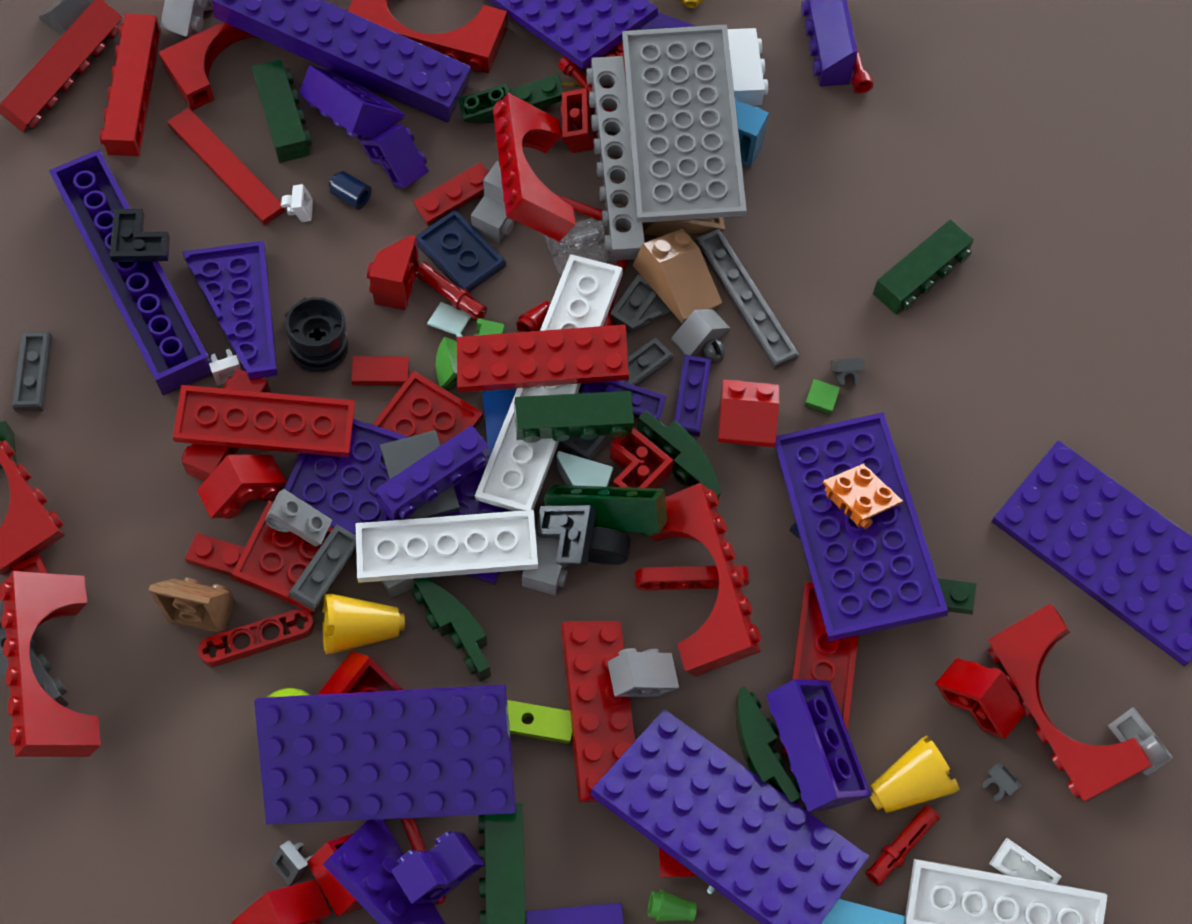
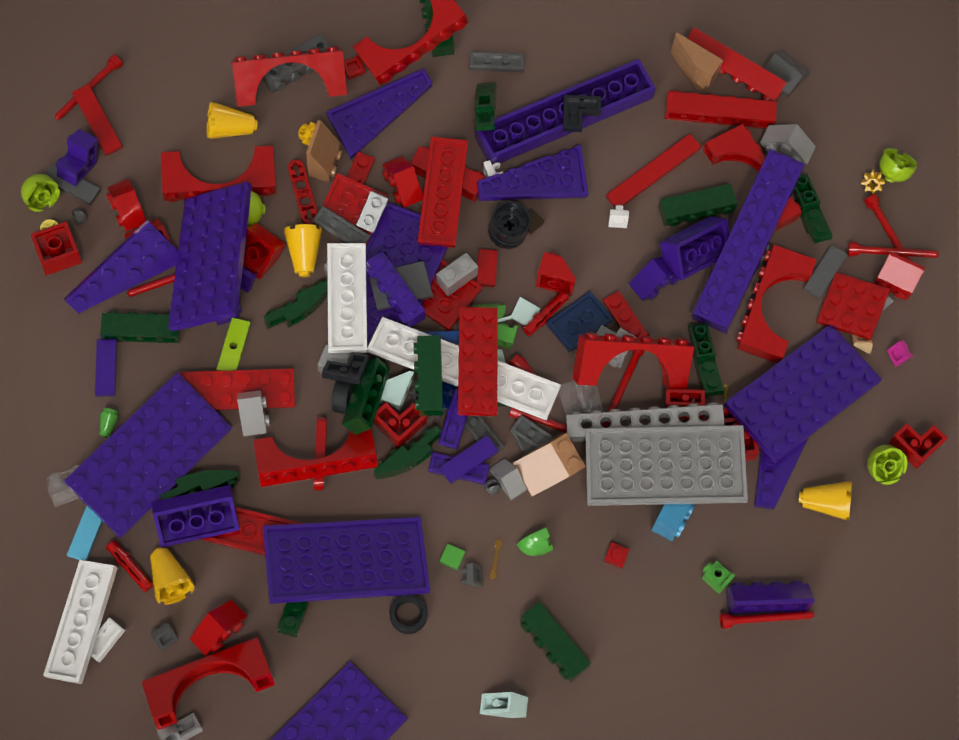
camera: 90 degrees right, 5 degrees up
dark grey tile [270,840,313,886] -> none
dark blue brick [329,171,372,210] -> none
dark purple brick [391,831,485,904] -> none
flat silver tile [695,229,799,369] -> none
red slope [718,380,779,448] -> none
white brick [727,28,768,106] -> none
orange hinge [823,464,903,529] -> none
none -> red arch [161,146,276,202]
none -> yellow cone [206,102,258,139]
none -> yellow gear [298,122,316,146]
none -> dark purple wing [326,69,432,160]
none -> black tyre [389,595,428,634]
none -> light grey brick [436,253,478,296]
none -> dark purple tile [439,436,498,484]
none -> dark green slope [475,82,497,131]
none -> light aqua slope [480,692,528,718]
none -> clear yellow hinge [489,540,502,580]
none -> bright green brick [517,528,553,556]
none -> red plate [604,542,630,569]
none -> medium nougat slope [670,33,723,93]
none -> bright green brick [702,561,735,594]

